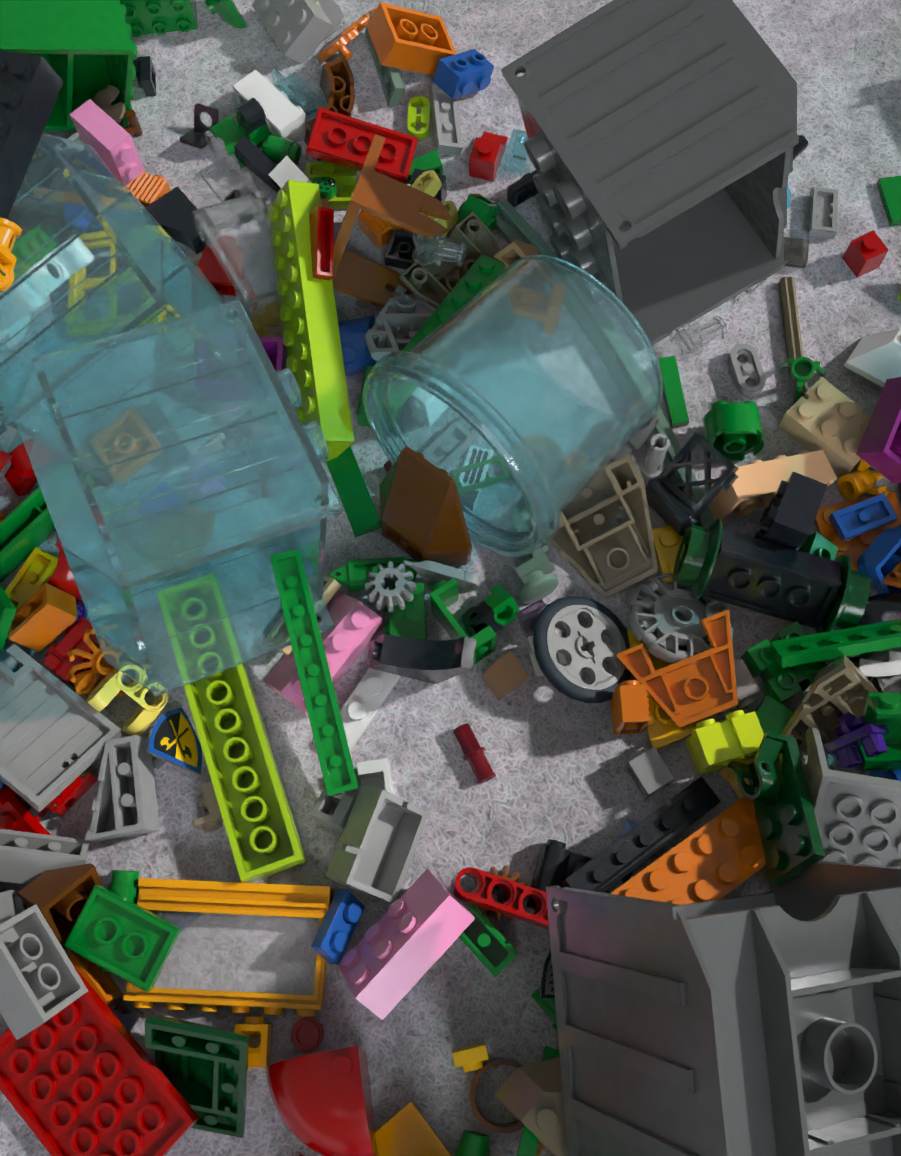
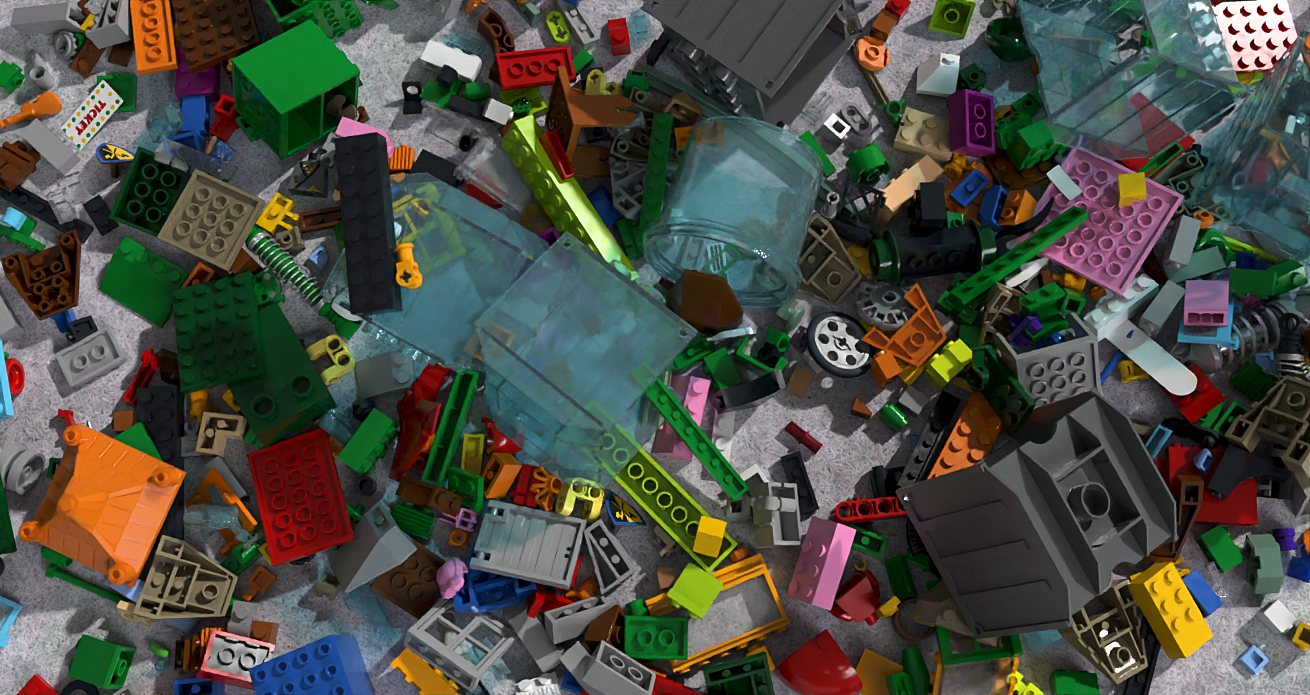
camera: 25 degrees left, 5 degrees up
red plate [291,1017,324,1052] -> none
blue plate [311,889,365,965] -> none
light grey gear [365,561,416,613] -> none
none -> orange rock [565,578,599,600]
none -> medium nougat brick [656,567,680,590]
none -> lime bracket [667,563,723,621]
none -> yellow piece [692,516,727,558]
none -> orange tile [729,547,750,564]
none -> light grey bar [747,496,797,512]
none -> black plate [780,451,819,516]
none -> light grey brick [816,113,851,147]
none -> red torso [826,559,880,626]
none -> dark orange slope [850,396,872,420]
none -> orange tile [854,36,890,71]
none -> dark orange brick [870,8,899,42]
none -> green brick [879,403,909,432]
none -> green plate [884,555,917,600]

